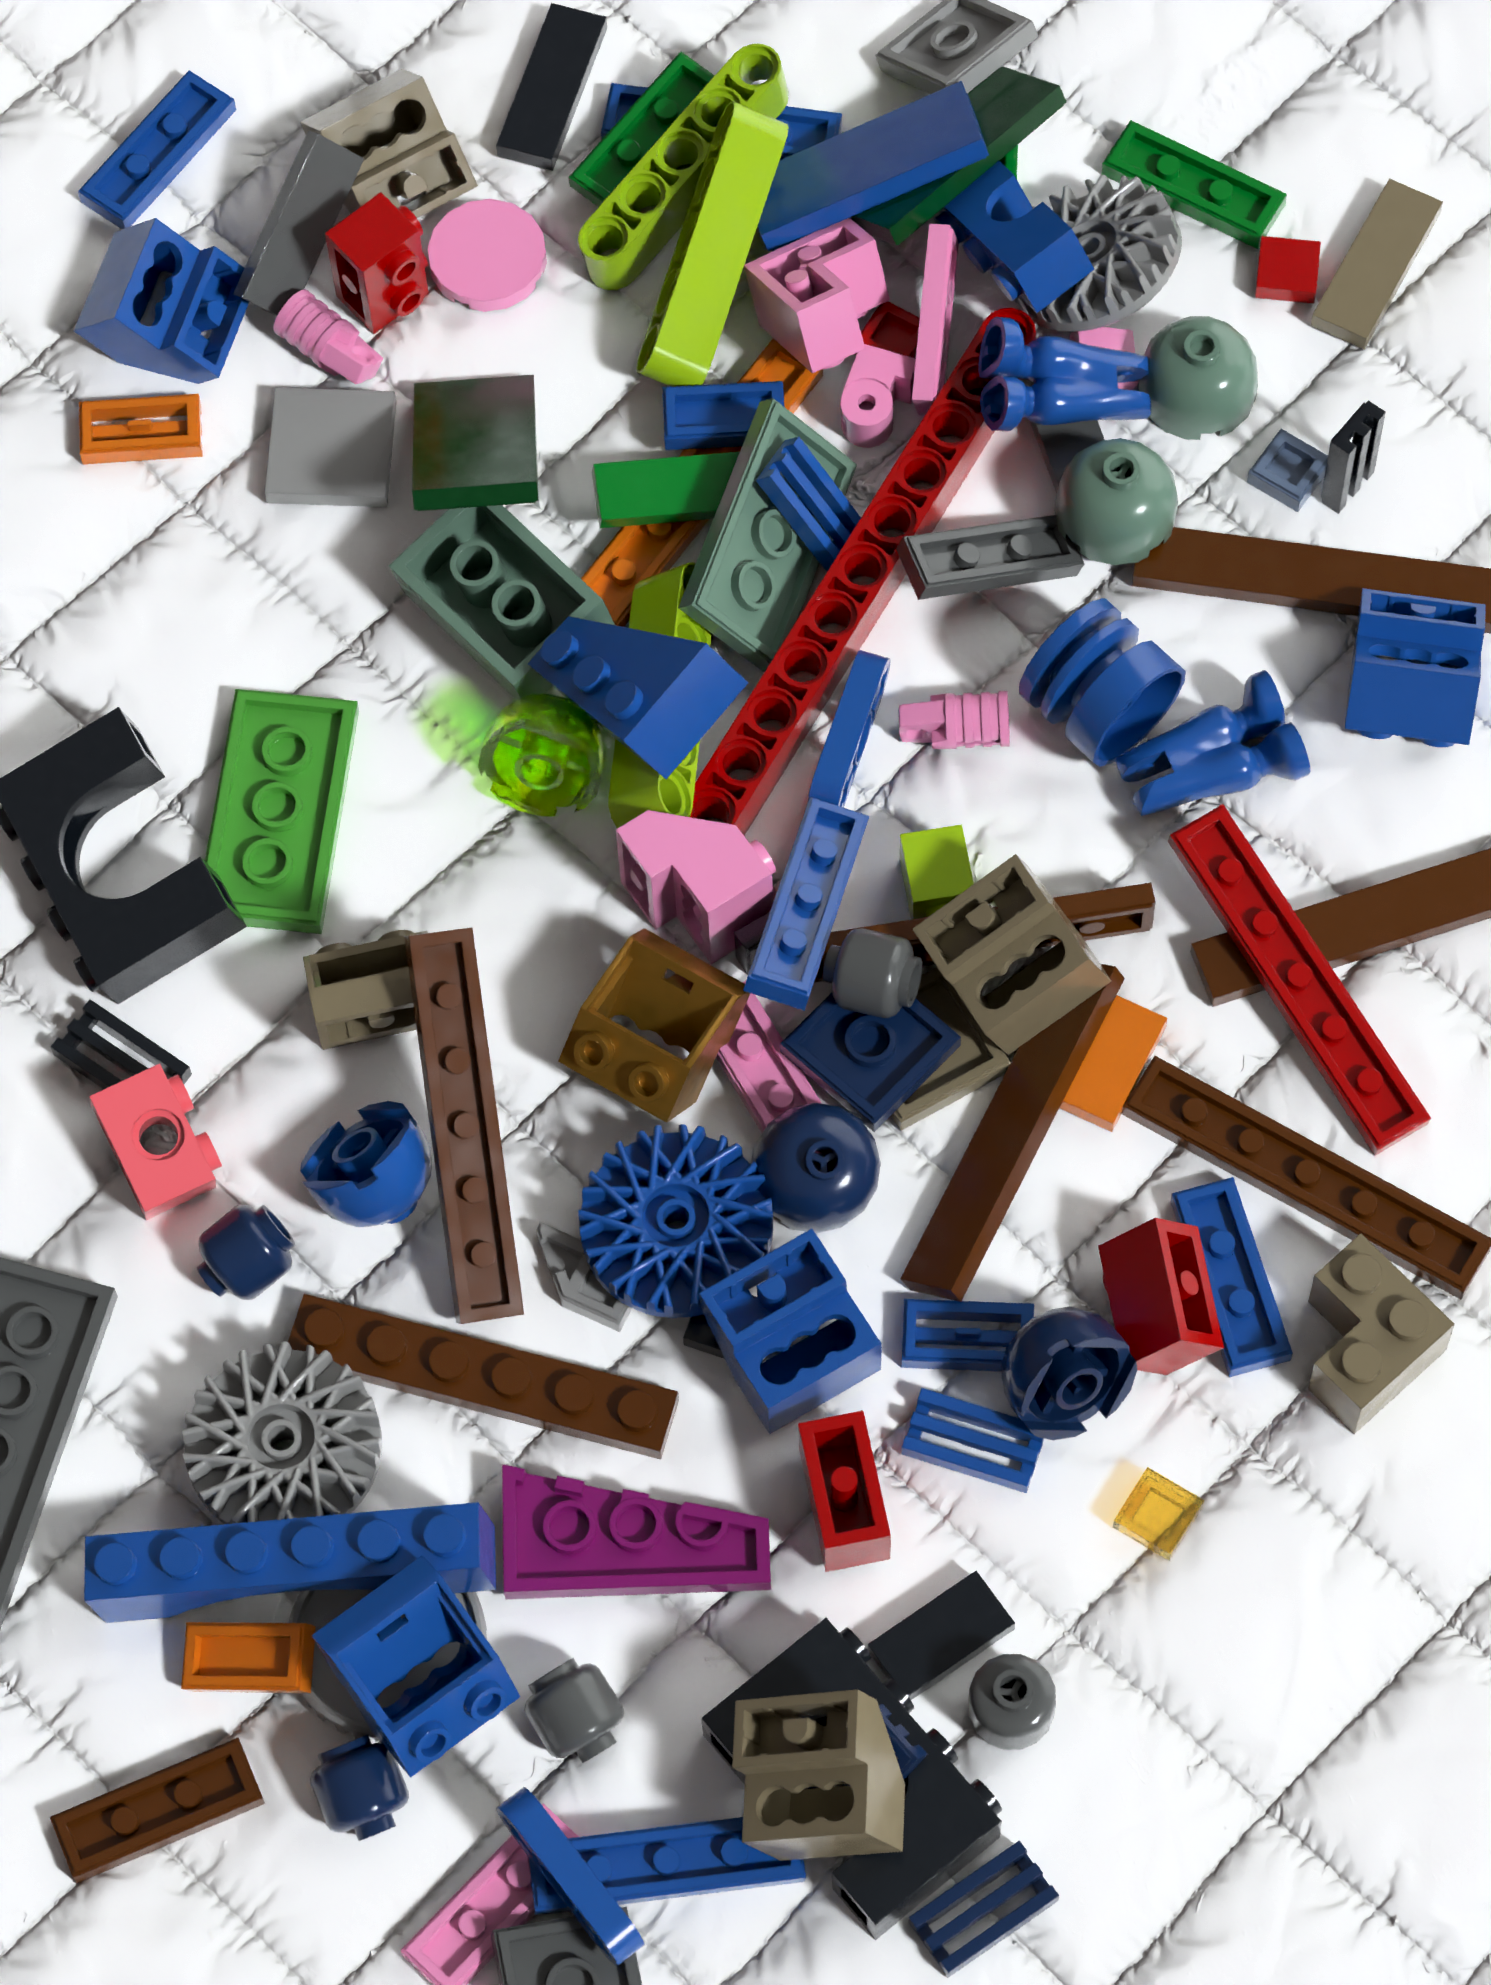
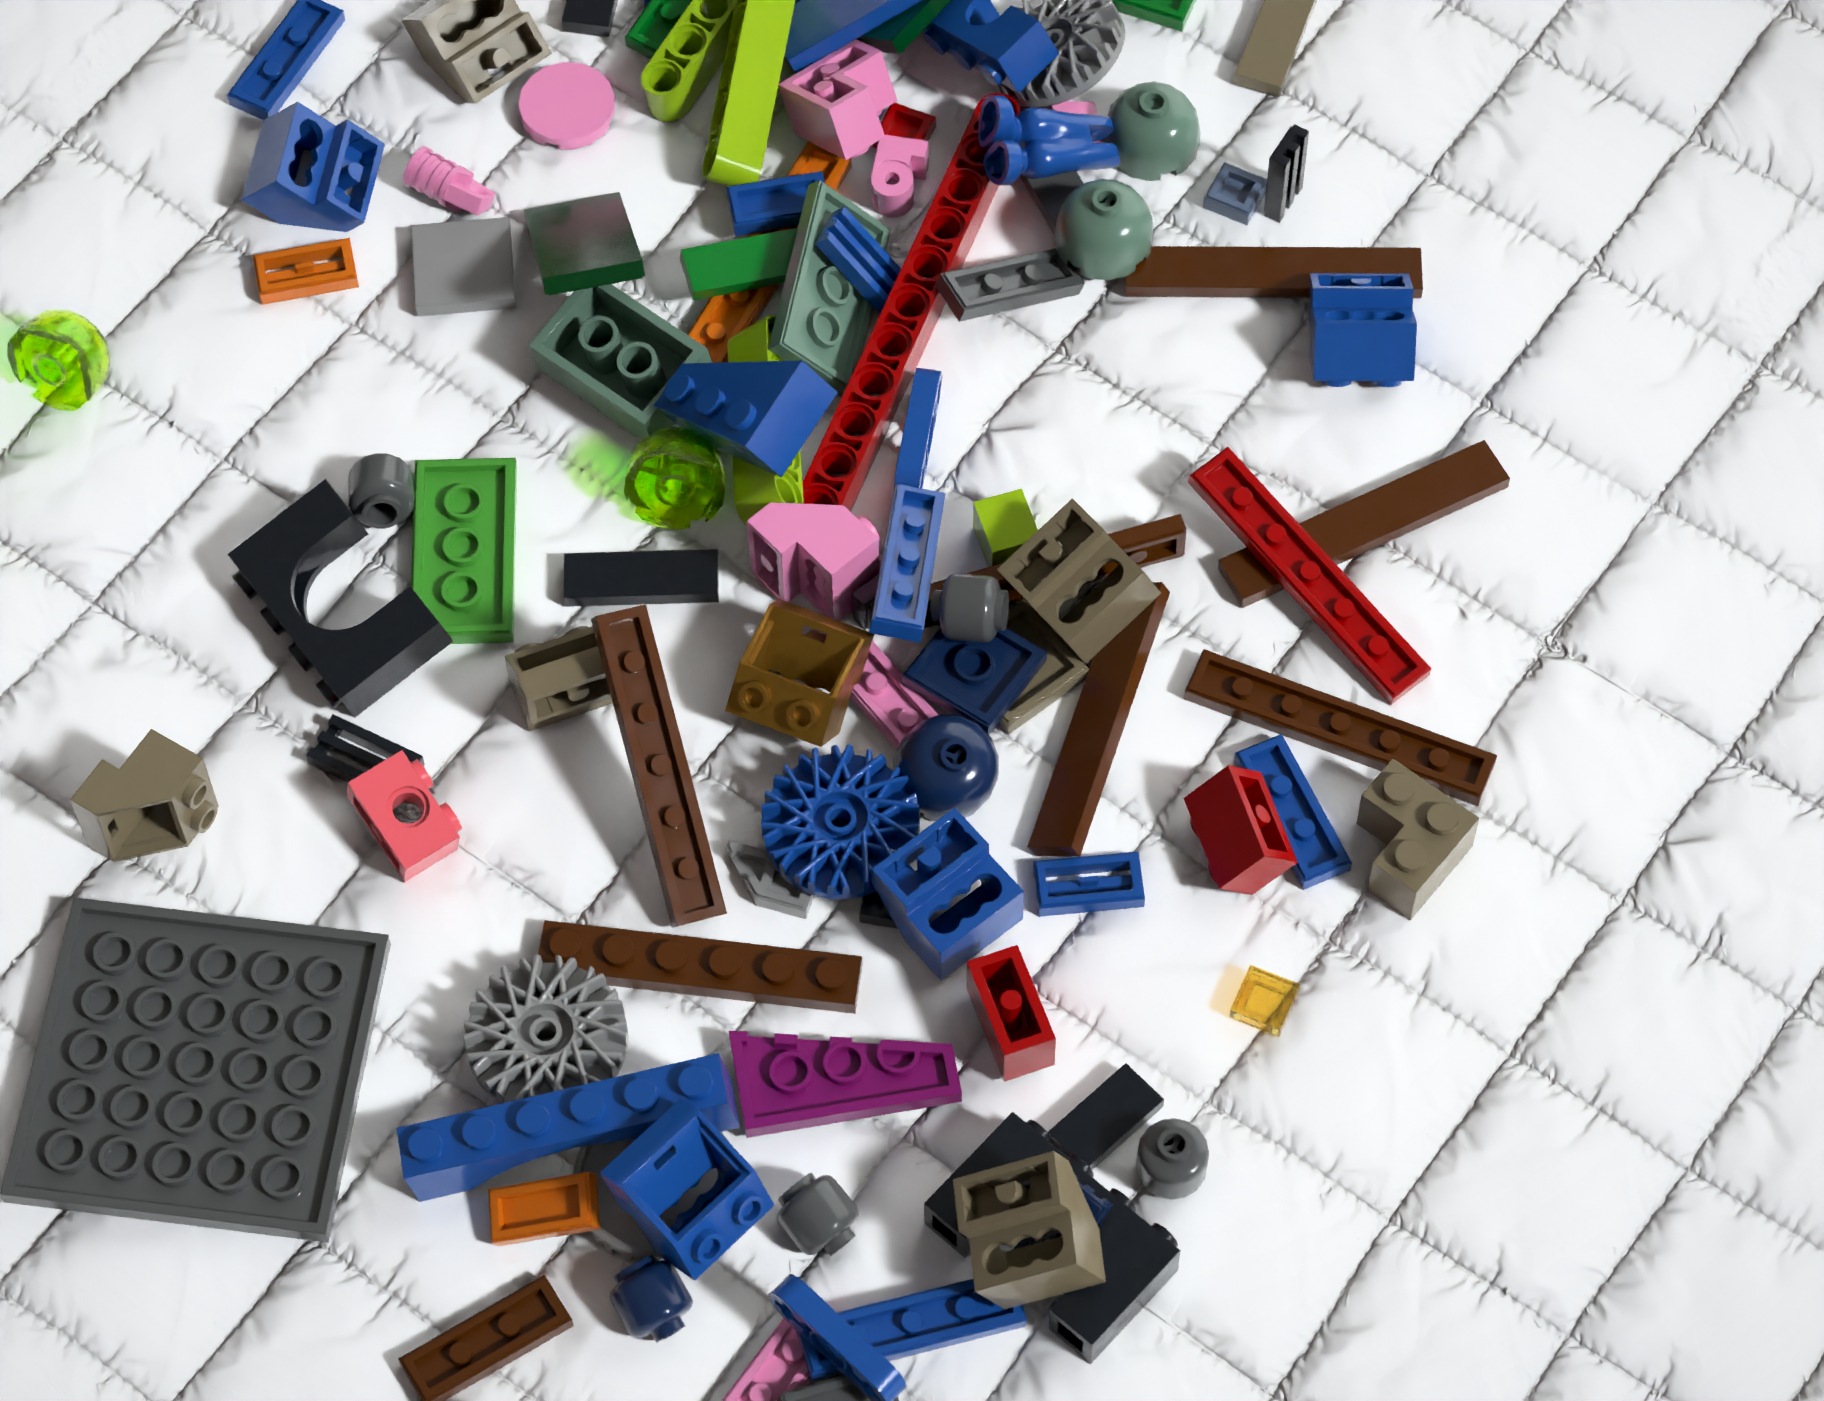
camera: 10 degrees left, 5 degrees down
dark blue head [196,1205,295,1300] -> none
dark grey tile [233,131,364,316] -> none
blue cylinder [300,1101,432,1227] -> none
red brick [325,192,429,334] -> none
bright pink hinge [898,691,1010,749] -> none
blue tile [901,1388,1045,1494] -> none
dark blue tile [908,1840,1060,1978] -> none
bright pink tile [912,224,959,416] -> none
dark blue cylinder [1001,1306,1137,1441] -> none
blue wheel [1019,598,1186,767] -> none
orange tile [1060,995,1168,1132] -> none
blue piece [1115,670,1311,817] -> none
red tile [1255,236,1321,304] -> none
none -> dark grey head [348,453,415,529]
none -> black tile [564,549,719,607]

